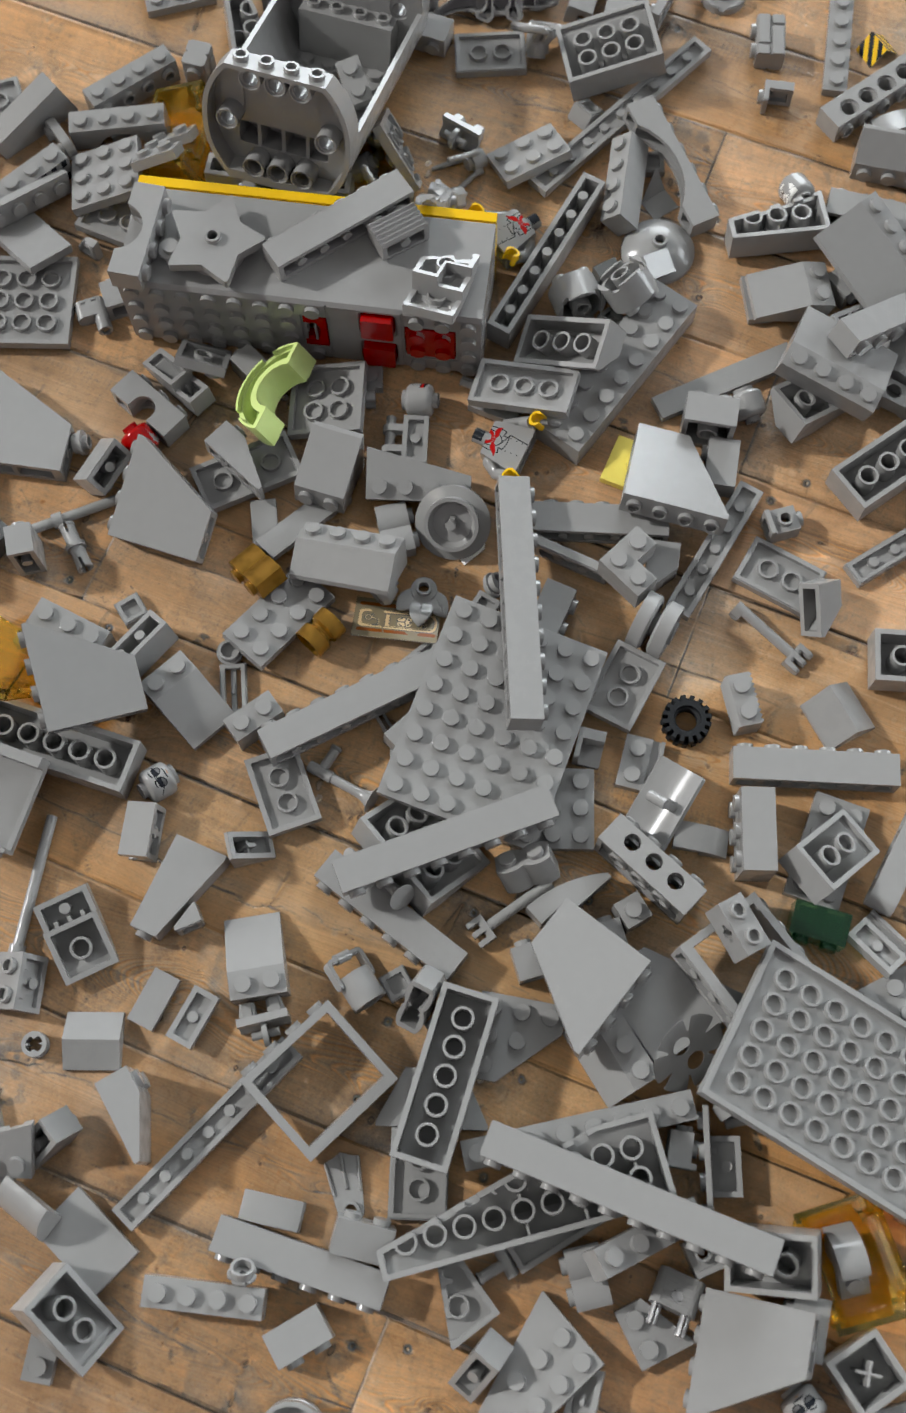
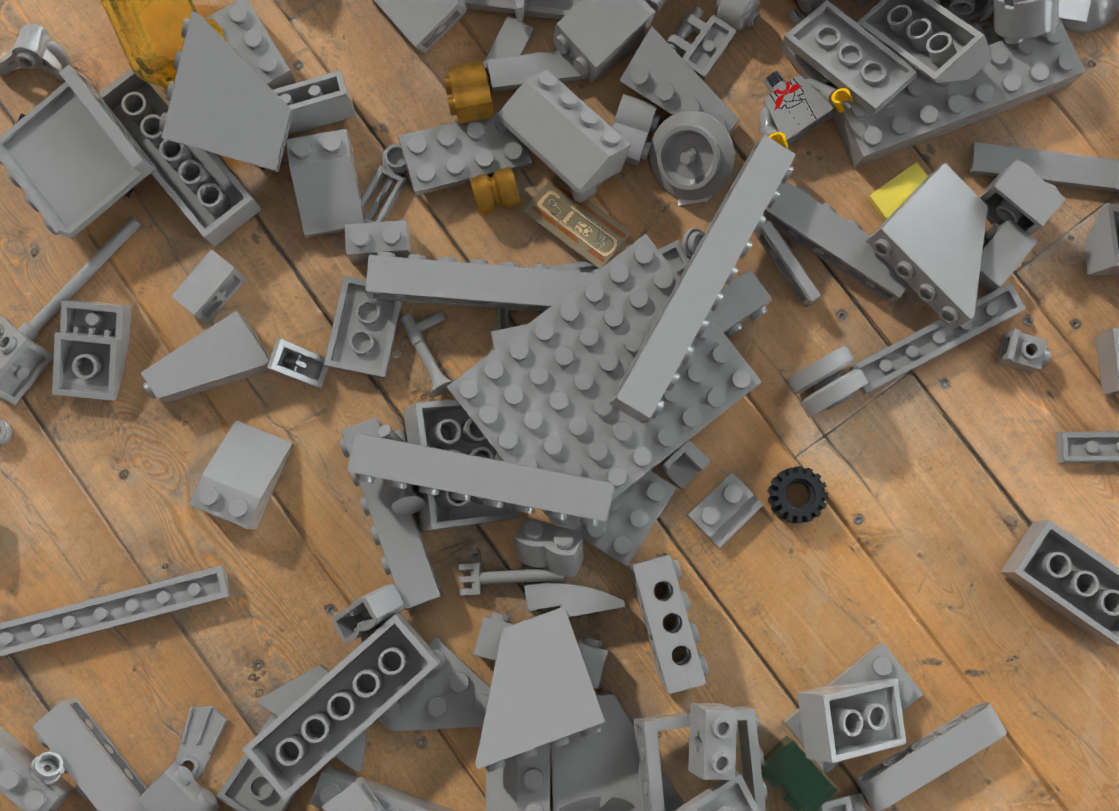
camera: 25 degrees right, 10 degrees up
light grey slope [62,1012,126,1071] -> none
light grey slope [94,1065,151,1166] -> none
light grey tile [114,592,148,629] -> none
light grey tile [127,967,182,1032] -> none
light grey head [137,762,180,803] -> none
light grey plate [165,985,221,1050] -> none
light grey slope [173,901,206,936] -> none
light grey hips [236,995,292,1047] -> none
light grey slope [238,1188,307,1233] -> none
light grey window [239,1000,398,1162] -> none
light grey piece [324,947,386,1014] -> none
light grey tile [378,964,412,1004] -> none
light grey plate [396,577,449,627] -> none
light grey plate [586,639,666,733] -> none
light grey brick [597,525,657,608] -> none
light grey brick [611,890,653,935] -> none
light grey shield [625,755,705,851] -> none
light grey slope [645,540,681,592] -> none
light grey slope [672,820,729,859] -> none
light grey brick [720,671,764,736] -> none
light grey brick [728,786,778,882] -> none
light grey hinge [729,601,813,676] -> none
light grey brick [729,743,901,793] -> none
light grey tile [731,536,827,617] -> none
light grey head [732,385,767,425] -> none
light grey slope [798,578,842,638] -> none
light grey slope [800,682,875,748] -> none

